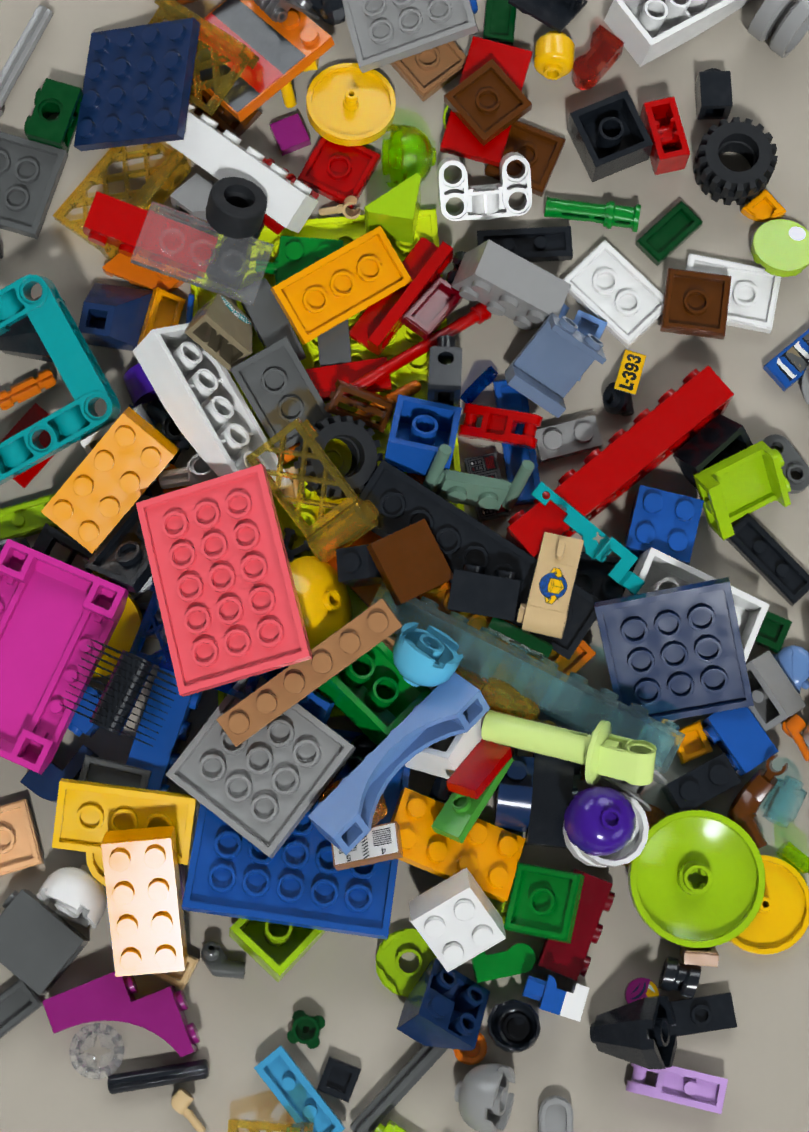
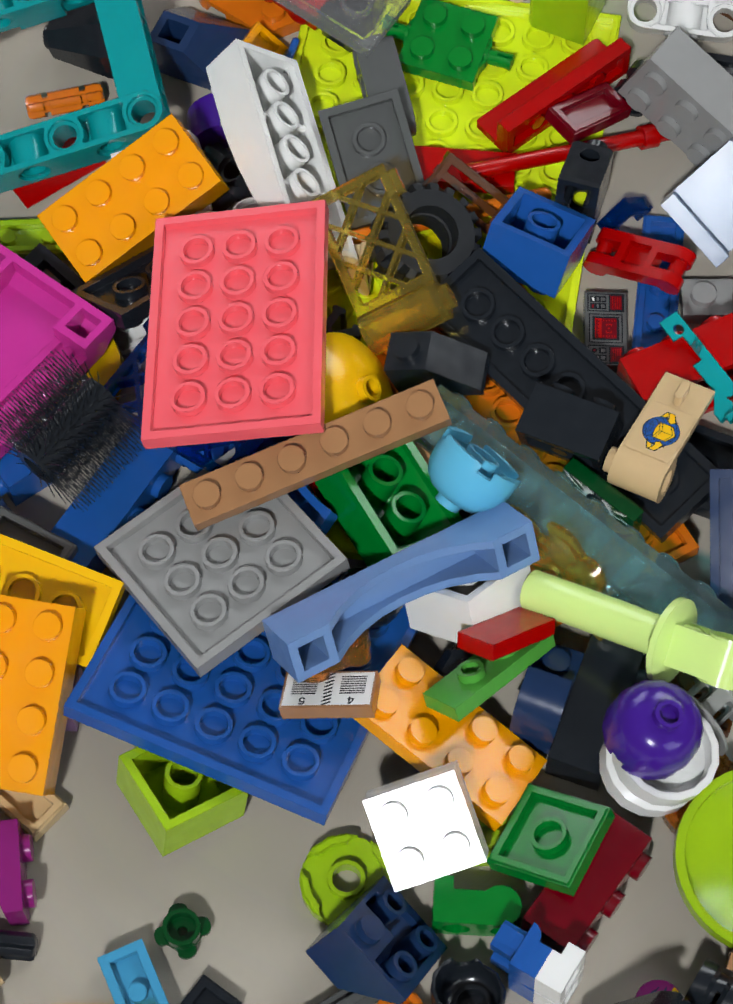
camera: 15 degrees right, 15 degrees down
dark tan torso [184,293,253,371] -> none
dark grey arm [201,941,246,979] -> none
light orange plate [270,225,412,345] -> none
dark grey tile [317,319,352,367] -> none
reddish brown tile [366,519,453,607] -> none
sand green plate [422,444,535,511] -> none

